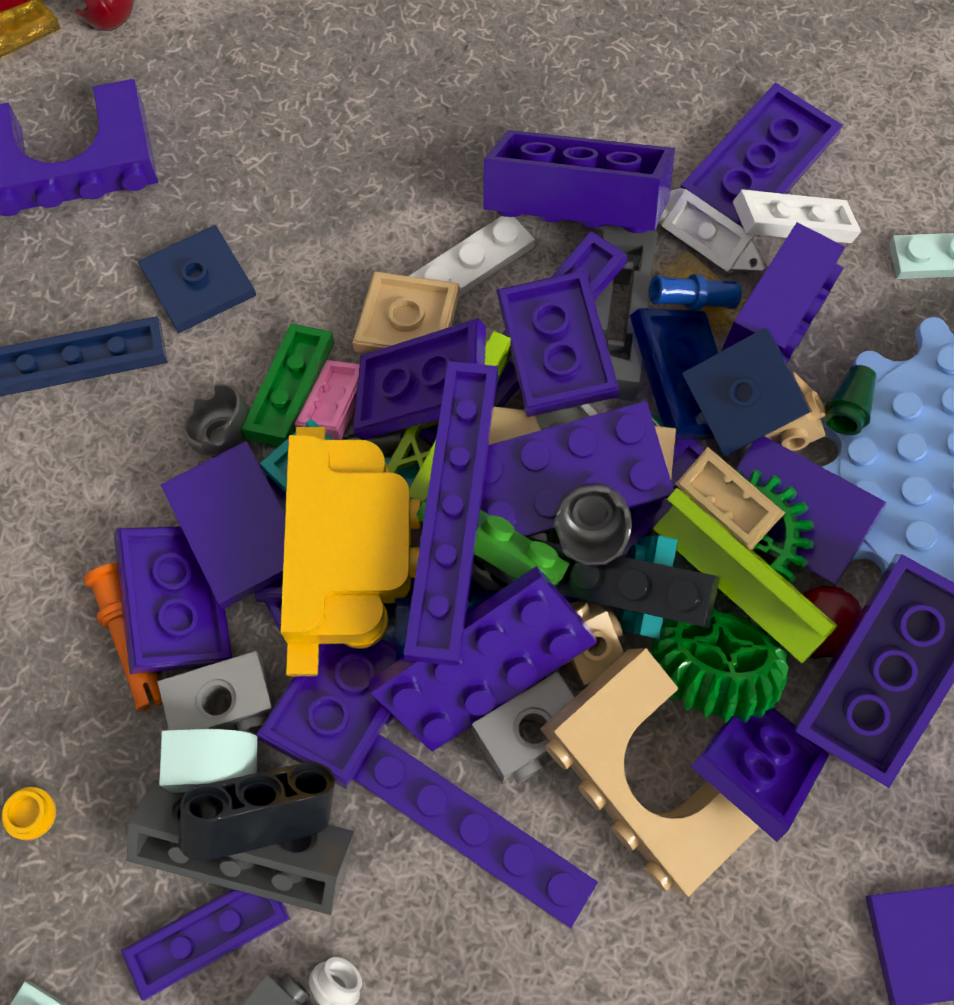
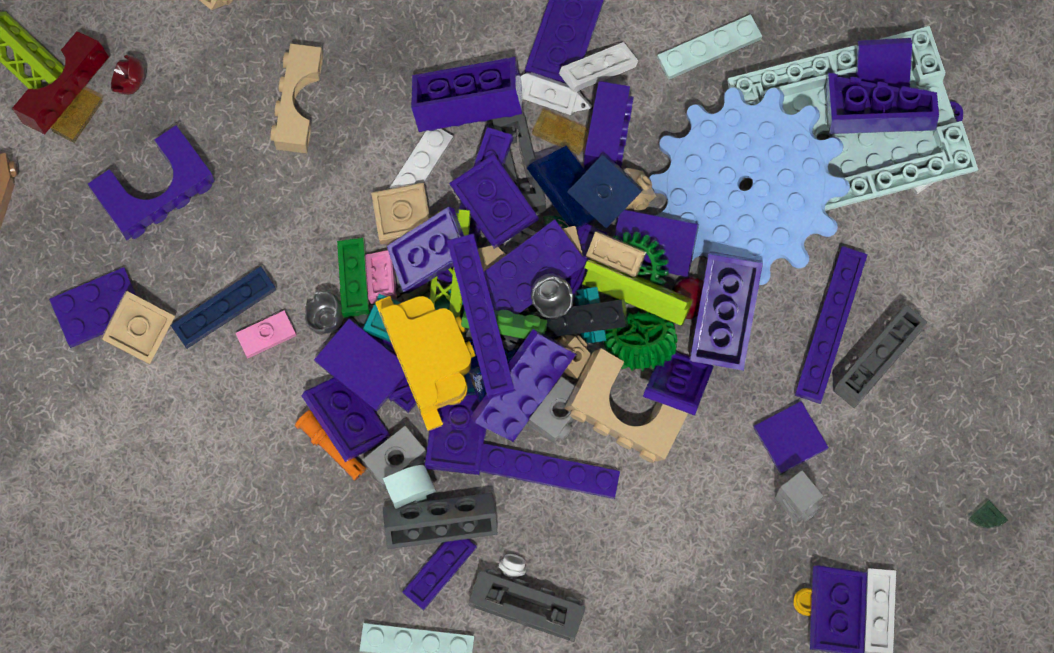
camera: 20 degrees left, 5 degrees up
yellow plate [2,787,56,840] -> none
dark blue plate [138,225,256,334] -> none
black beam [178,762,336,861] -> none
blue pin [649,274,742,311] -> none
dark green cone [824,365,876,435] -> none
none -> bright pink plate [236,310,296,359]
none -> tan arch [271,44,323,153]

